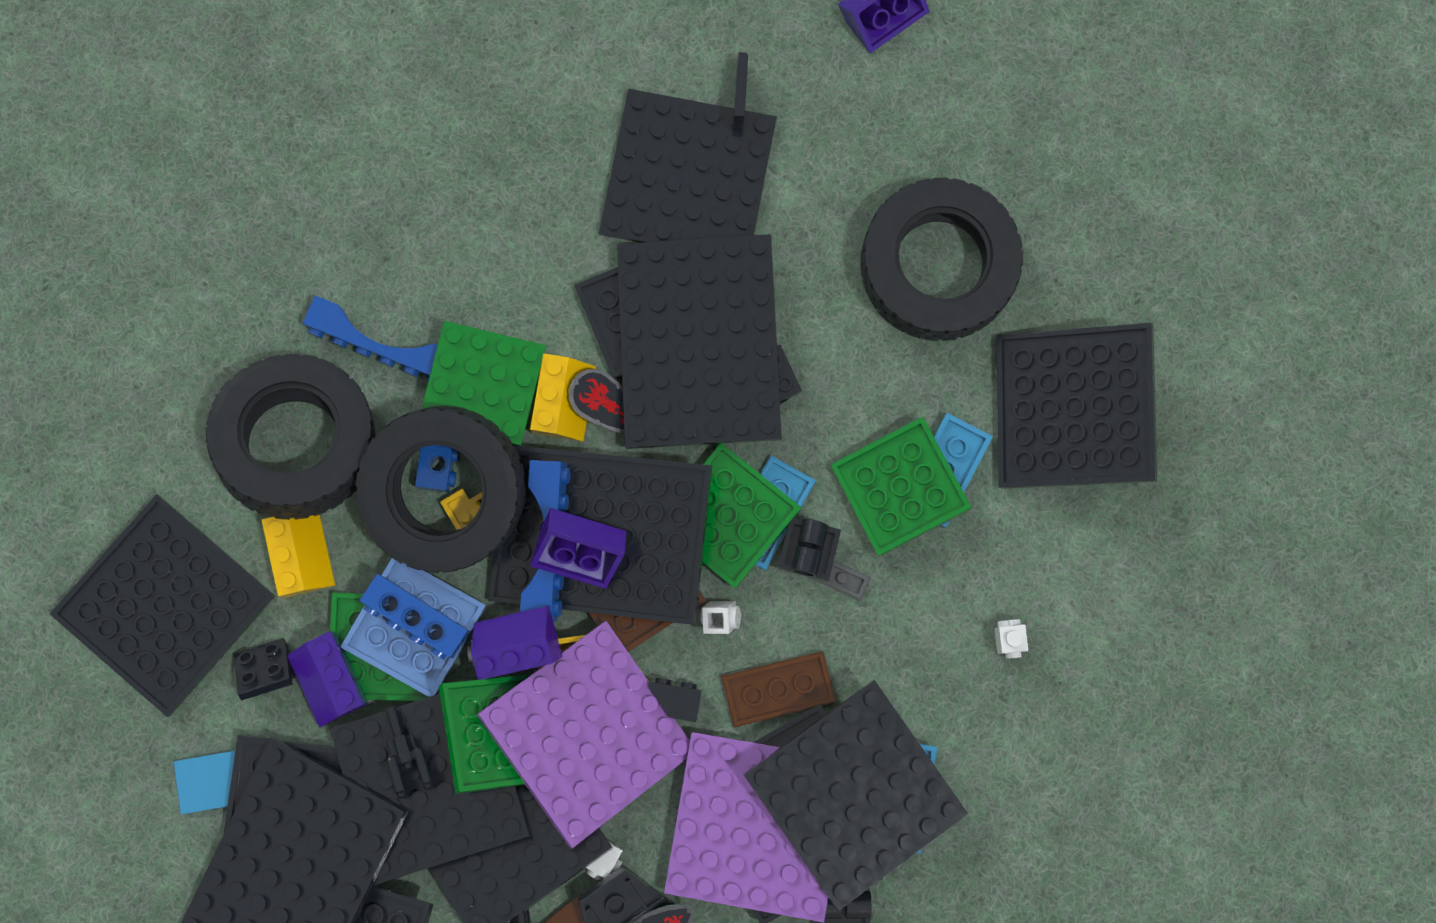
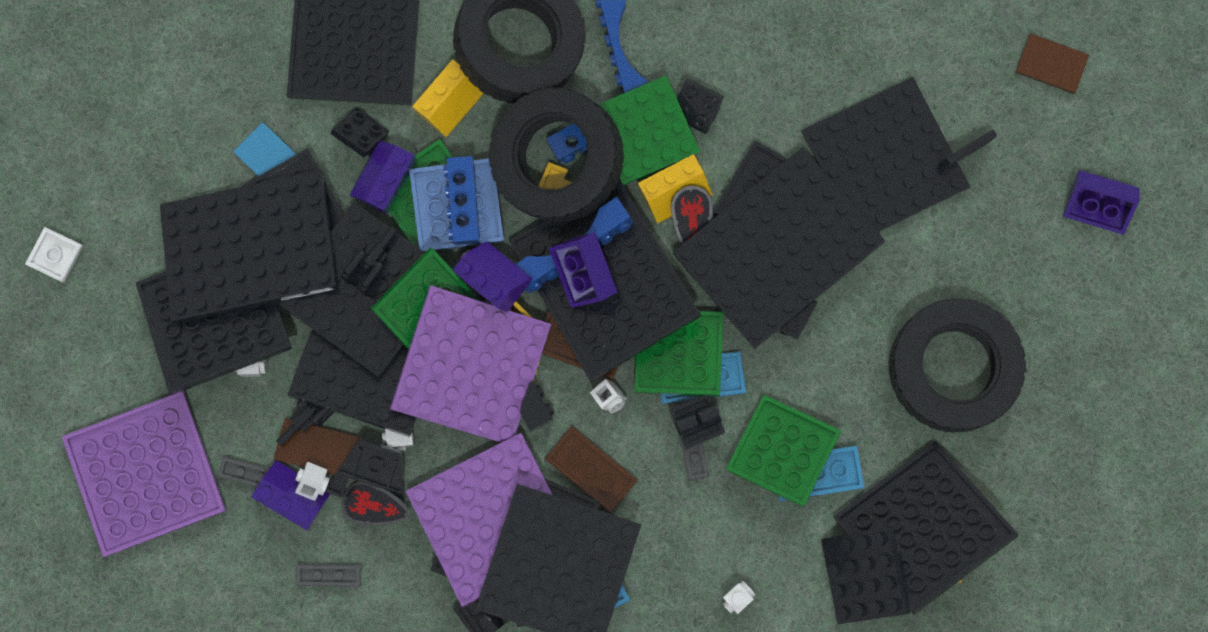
camera: 60 degrees right, 0 degrees up
none -> black plate [677,78,725,134]
none -> black plate [821,526,910,624]

